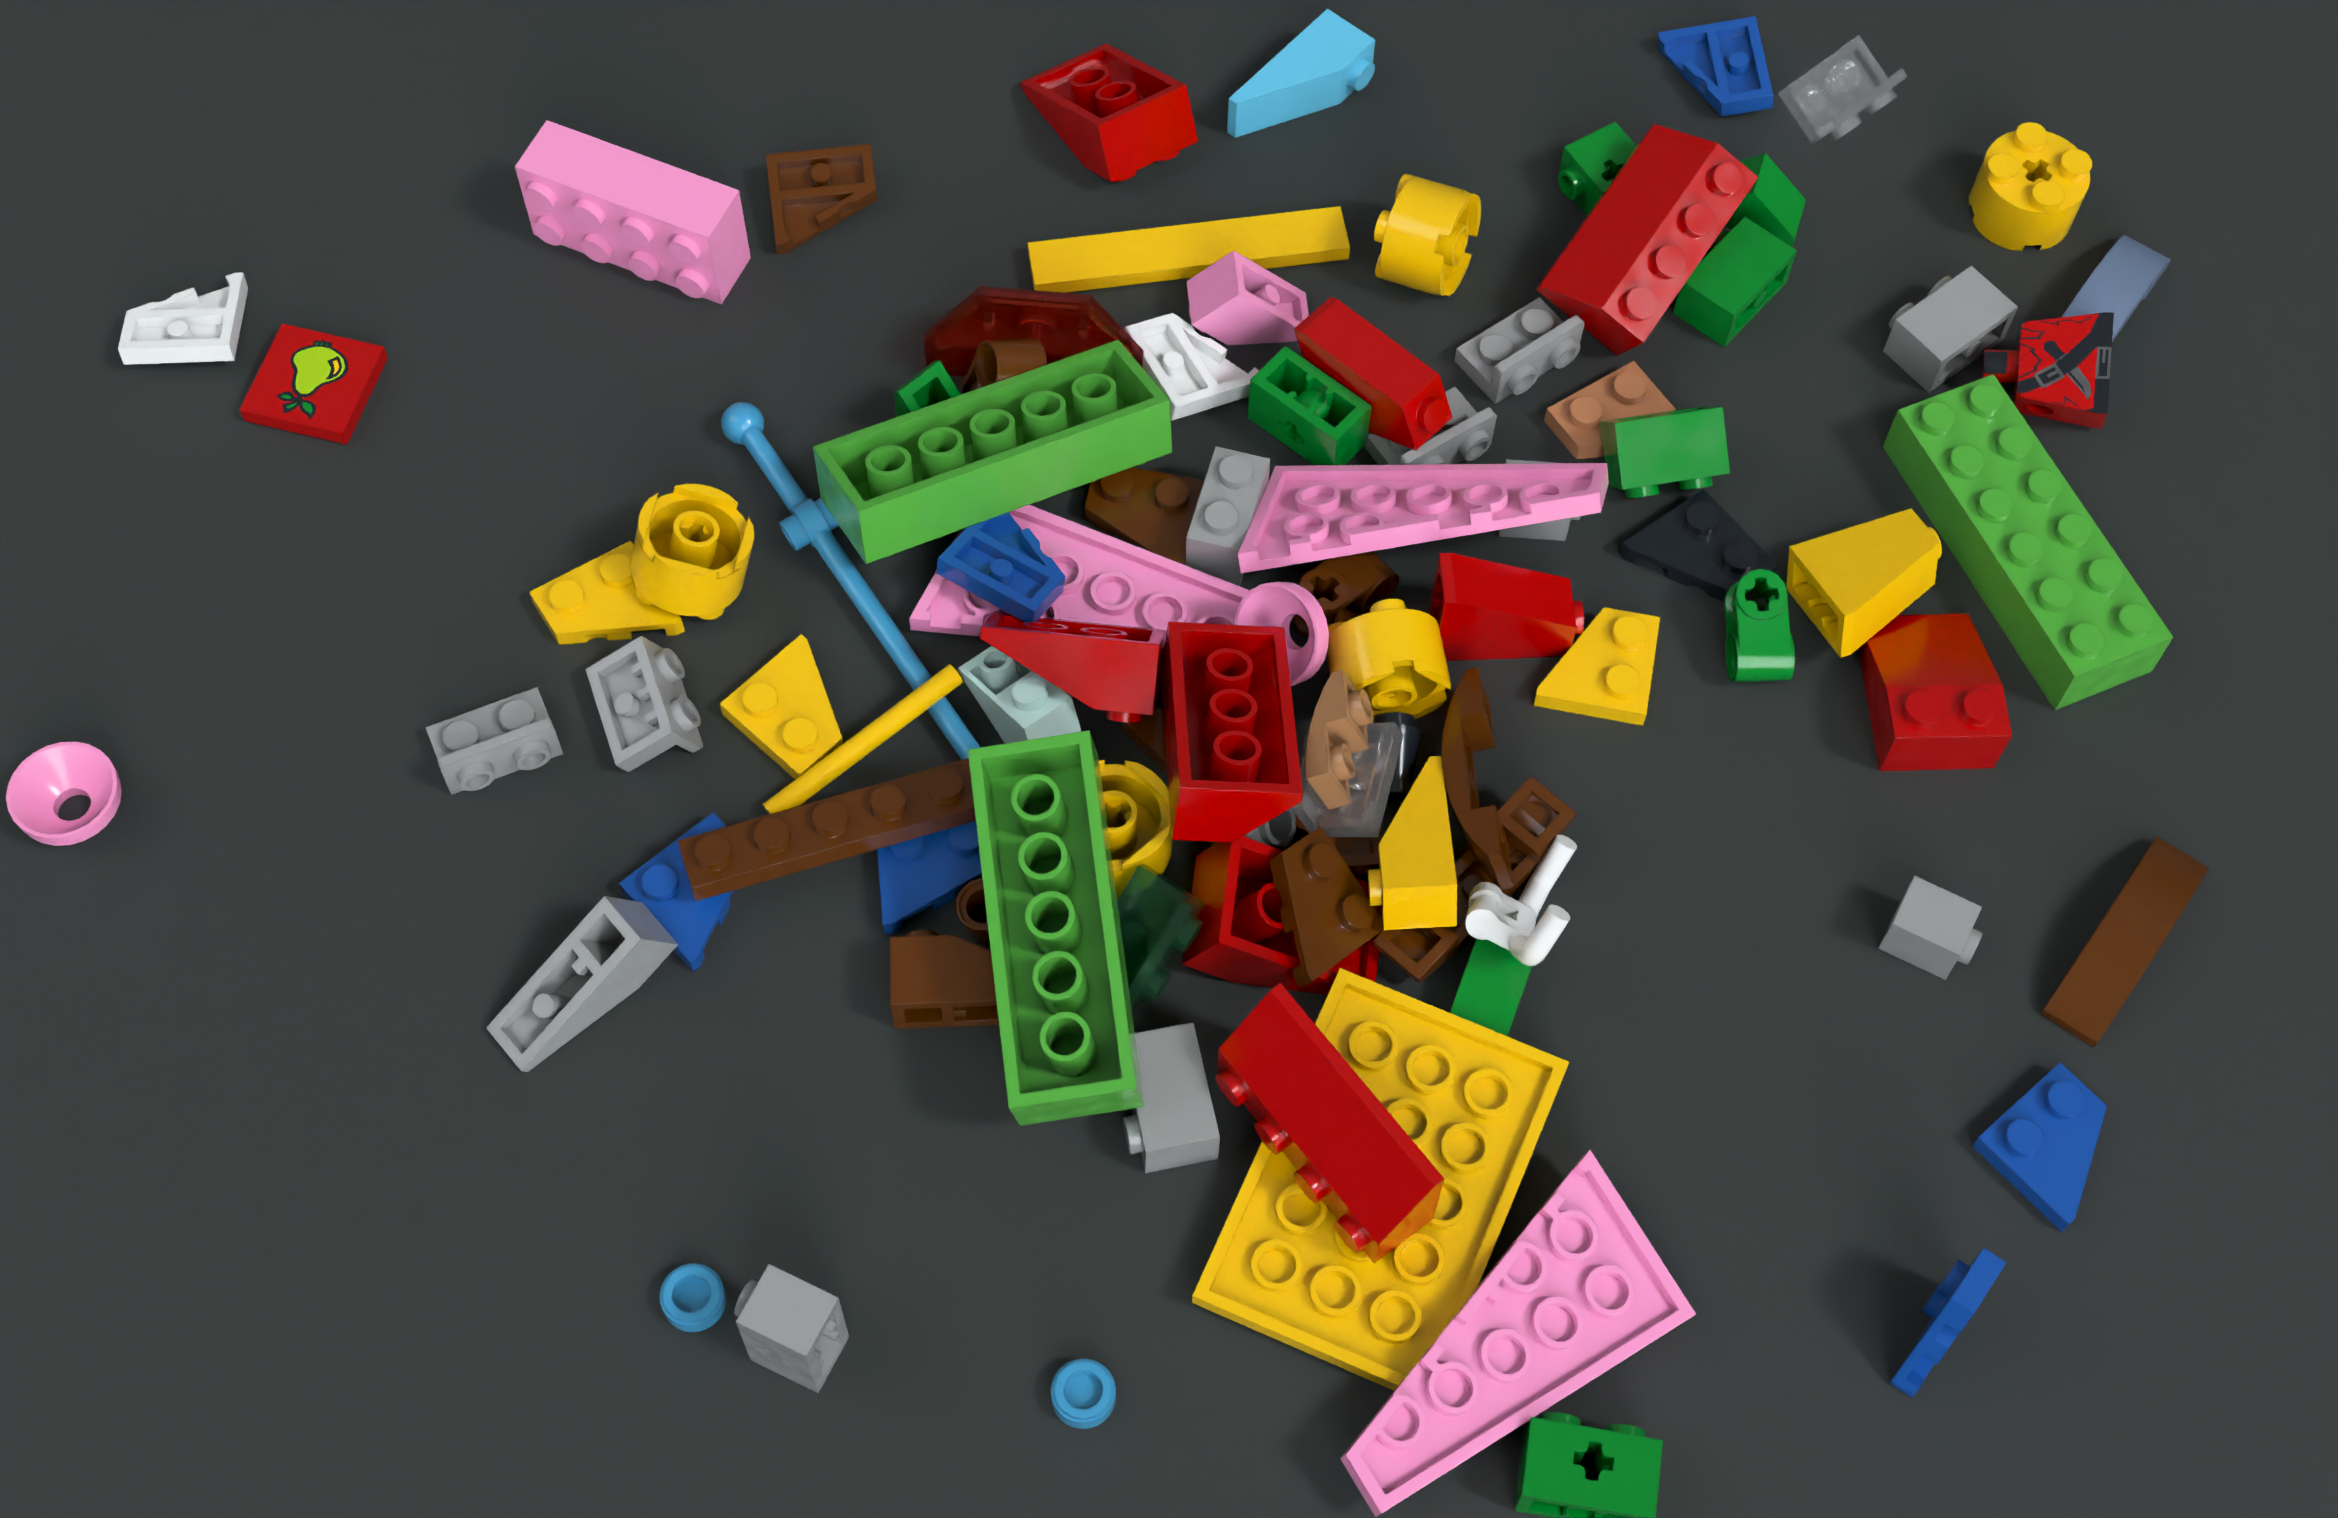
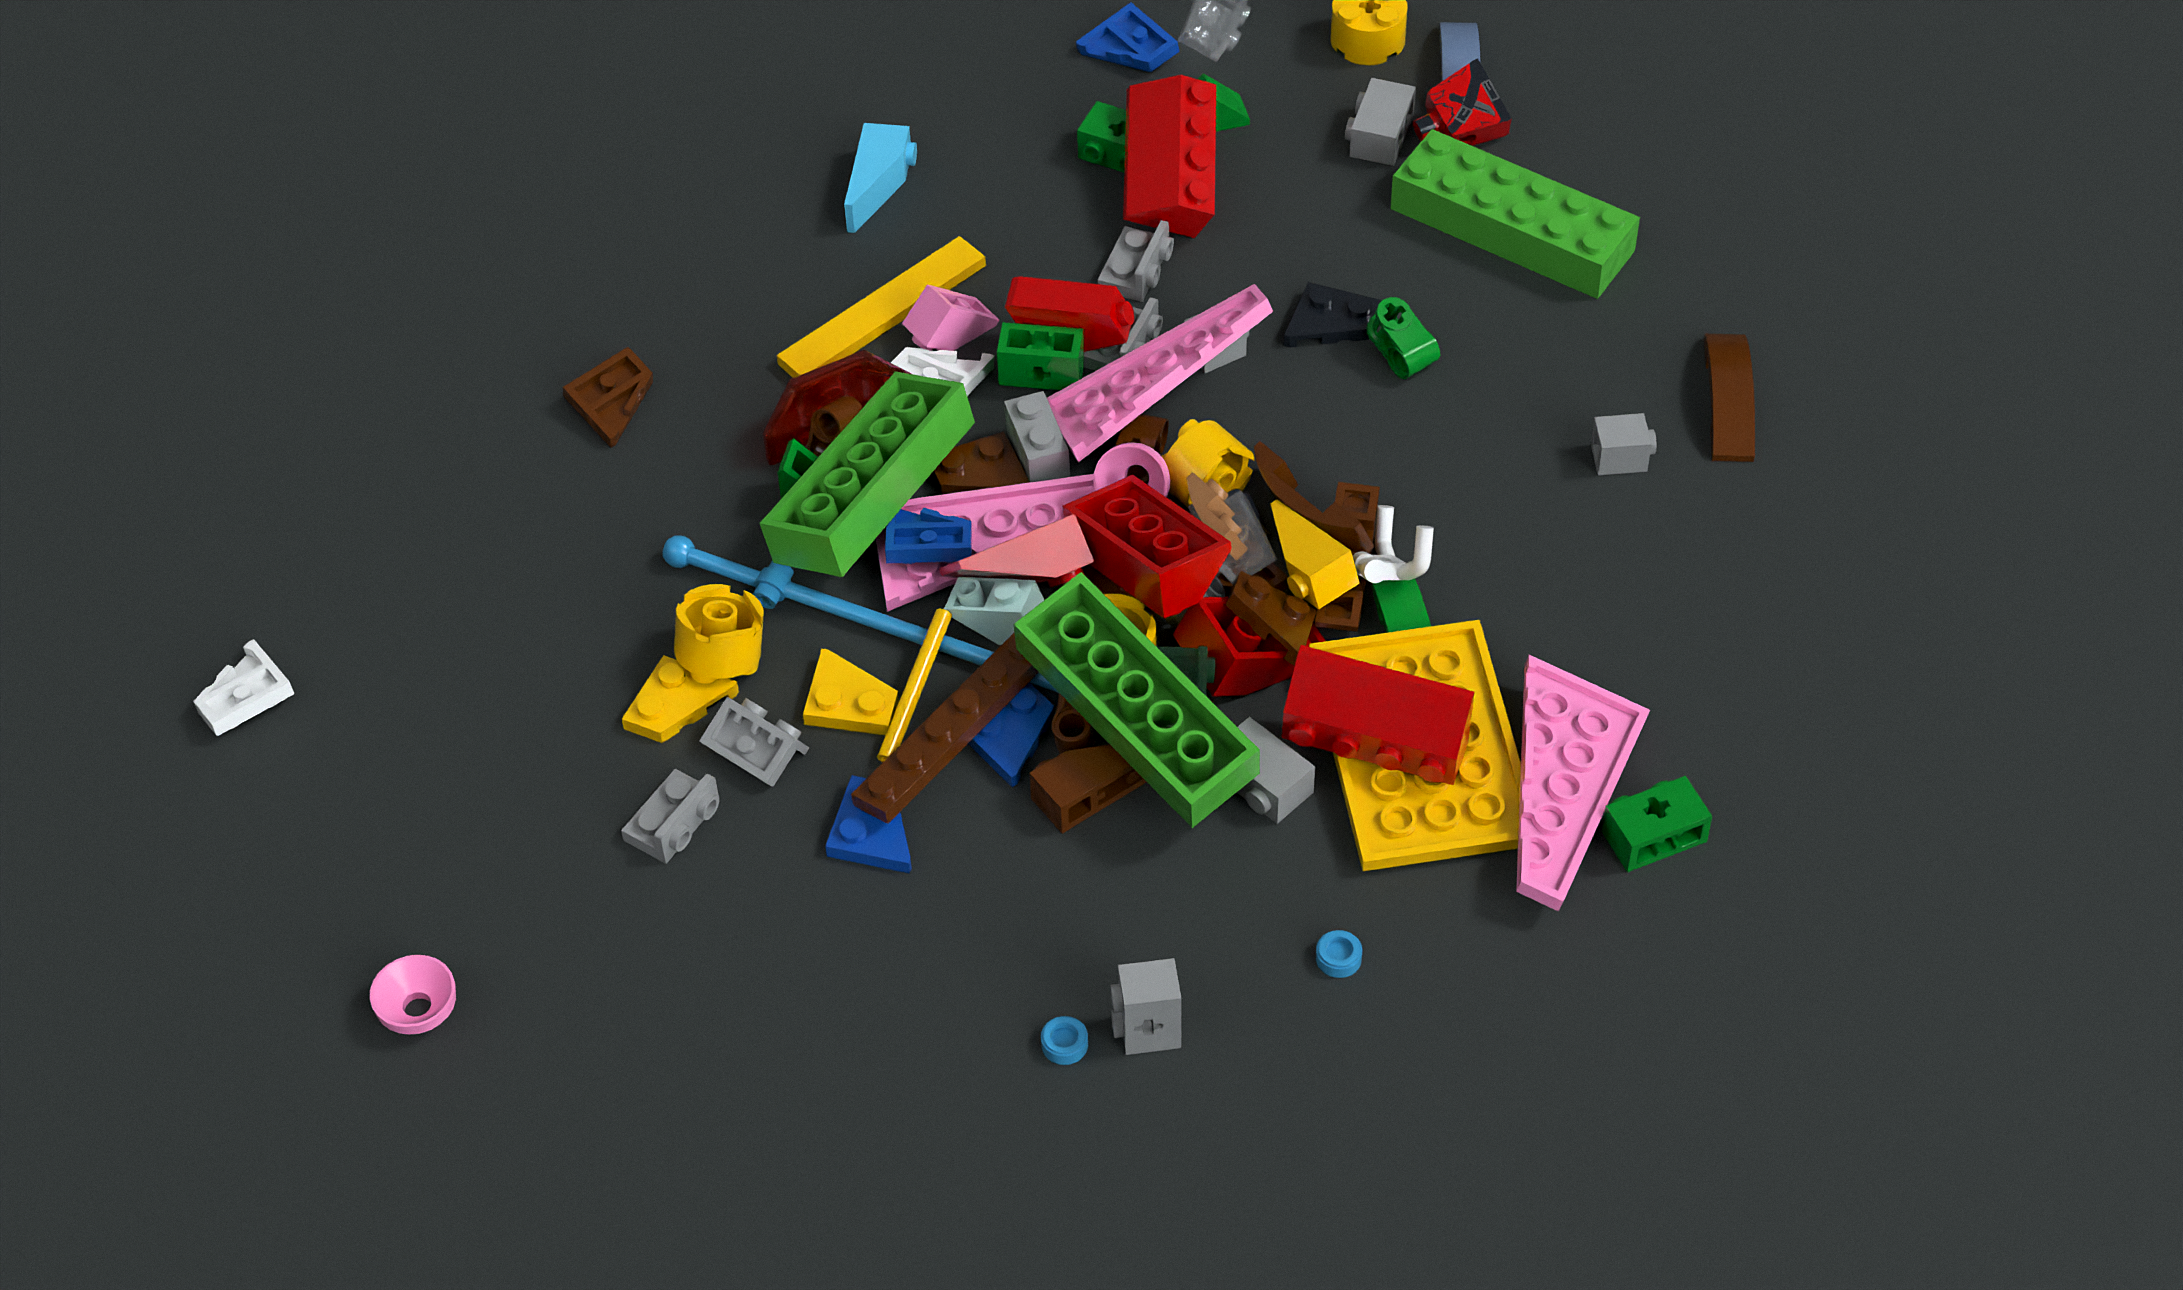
camera: 30 degrees left, 10 degrees down
red tile [239,323,388,445] -> none
light grey slope [486,896,678,1072] -> none
bright pink brick [515,120,751,305] -> none
red slope [1020,43,1198,182] -> none
yellow brick [1374,173,1481,296] -> none
red slope [1428,553,1584,661] -> none
yellow wing [1533,607,1660,726] -> none
nougat wing [1544,361,1676,459] -> none
green brick [1600,405,1730,498] -> none
green brick [1673,217,1797,348] -> none
yellow slope [1786,508,1942,658] -> none
red slope [1858,613,2012,771] -> none
blue wing [1890,1248,2007,1398] -> none
blue wing [1972,1062,2107,1232] -> none

